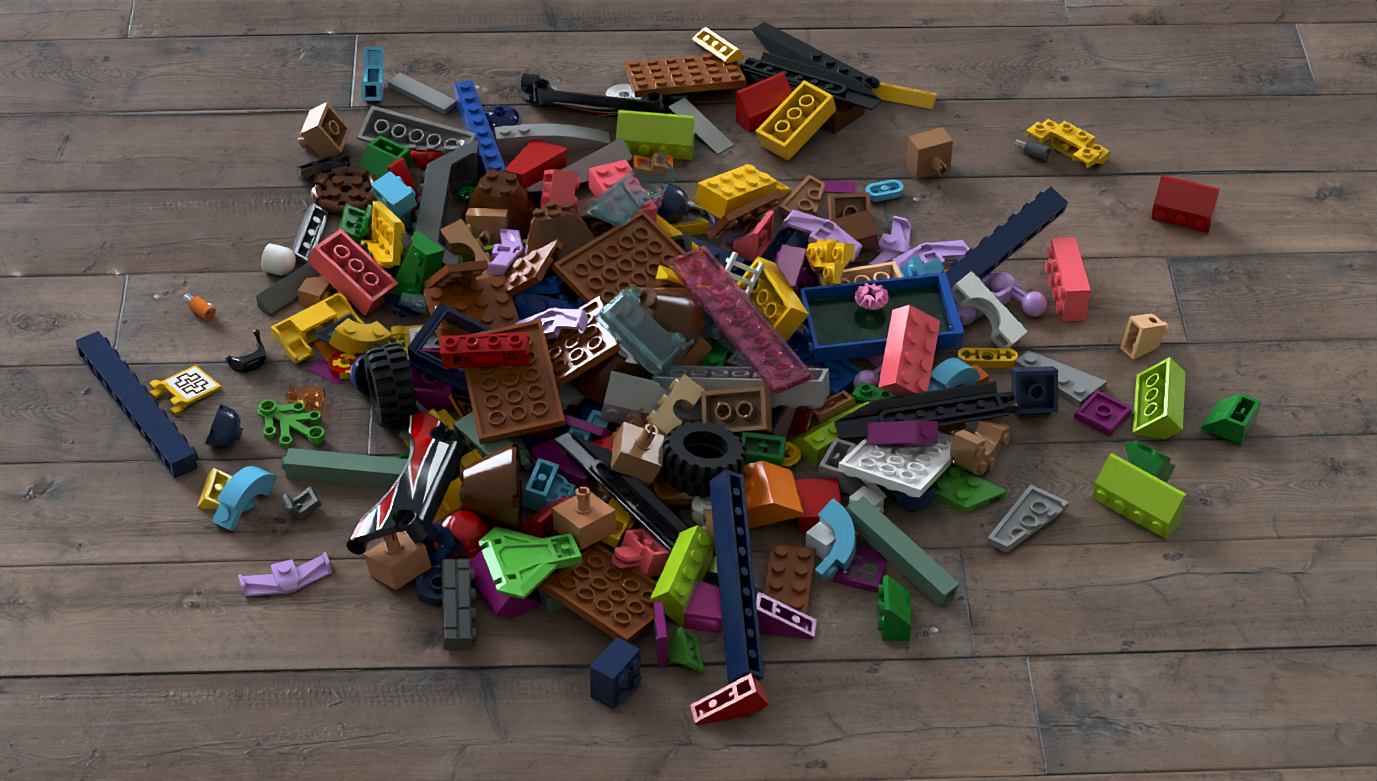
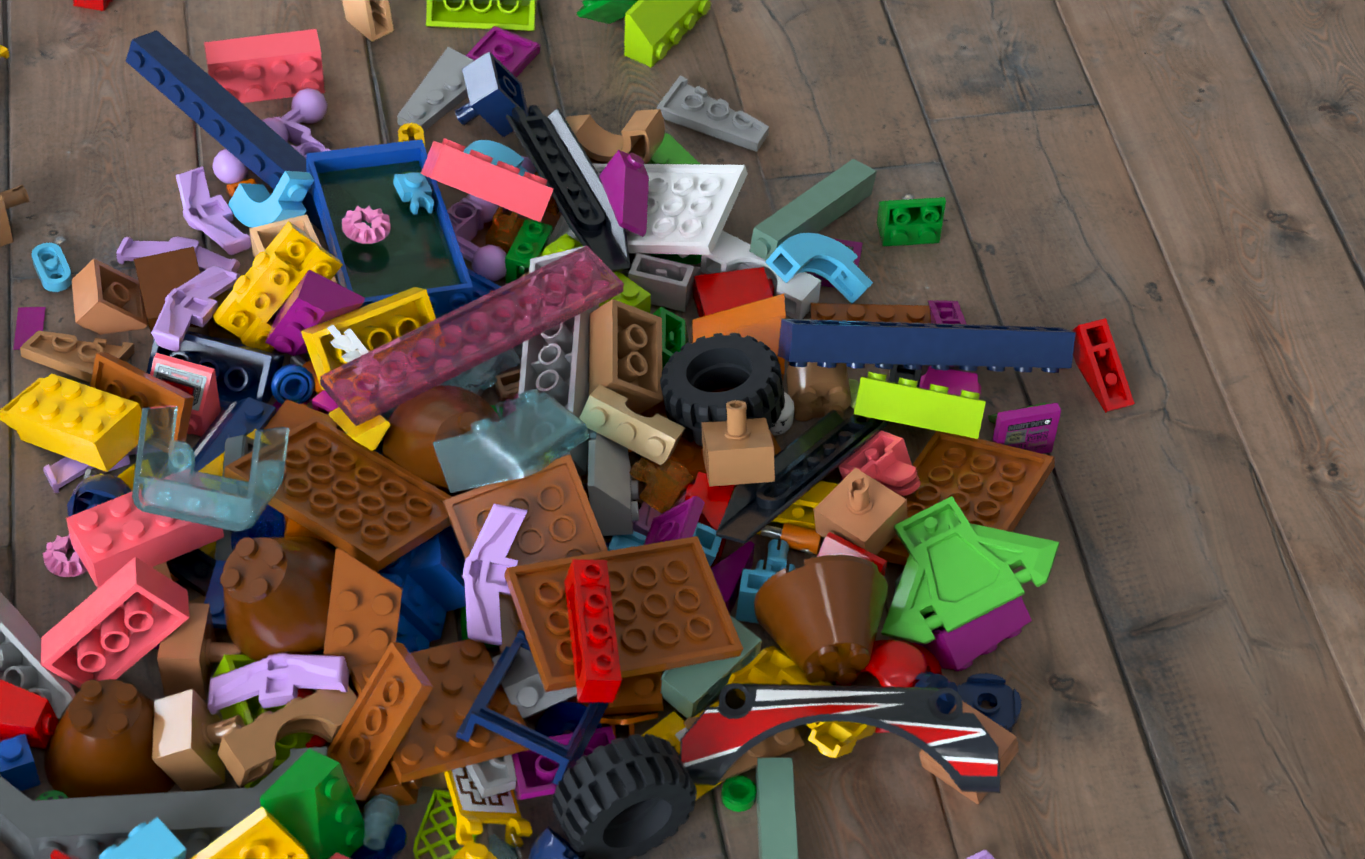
camera: 100 degrees left, 5 degrees up
dark grey brick [441,559,476,650] -> none
dark blue brick [590,637,641,710] -> none
white arch [951,271,1028,348] -> none

